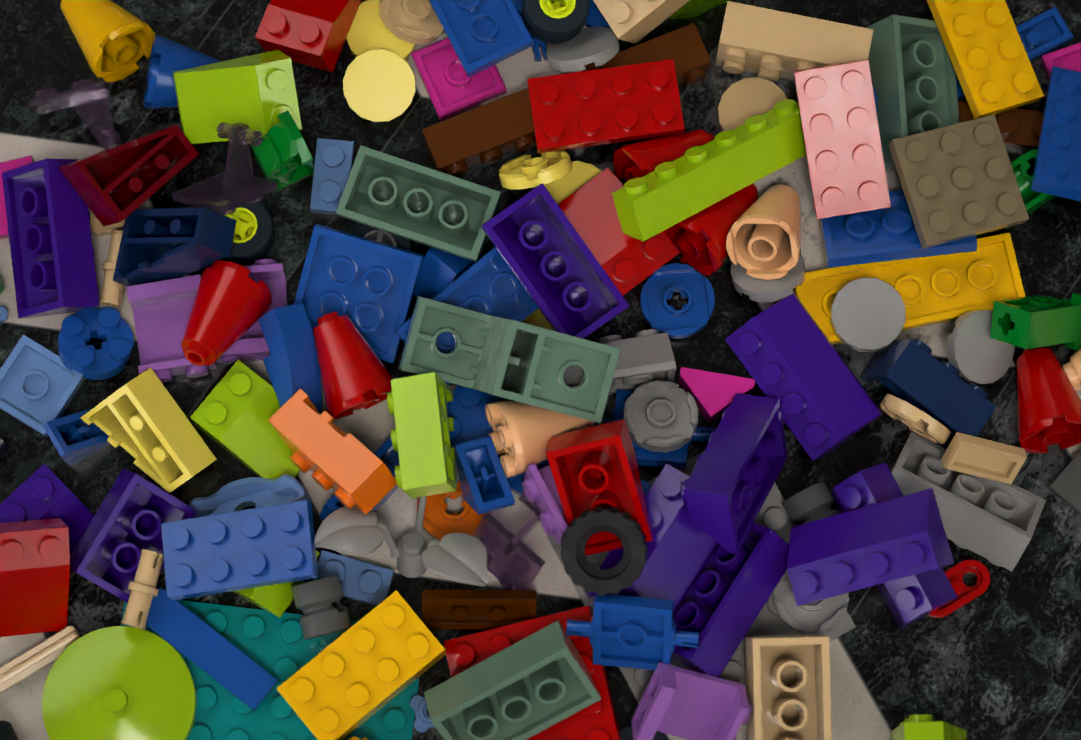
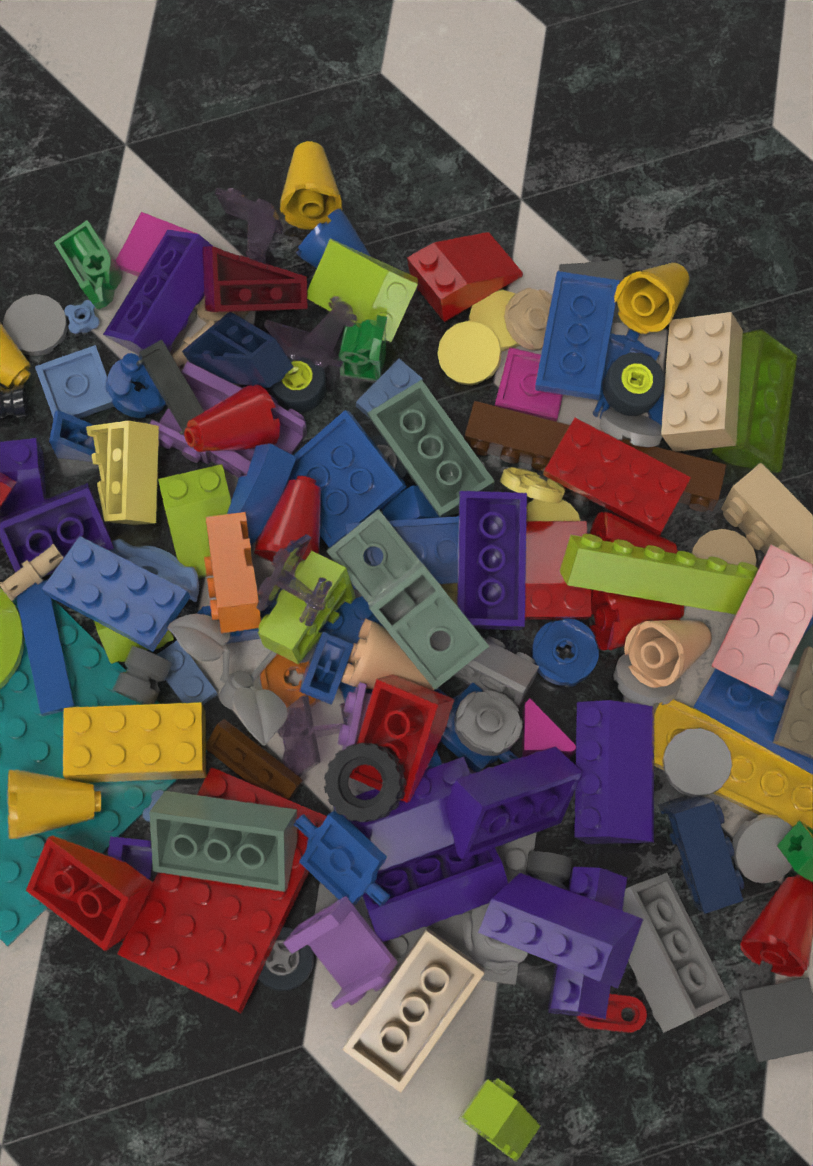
camera: 35 degrees right, 5 degrees down
tan tile [879,394,951,444] -> none
tan tile [941,432,1027,485] -> none
none -> pearl dark grey container [136,340,204,436]
none -> plate [256,534,332,626]

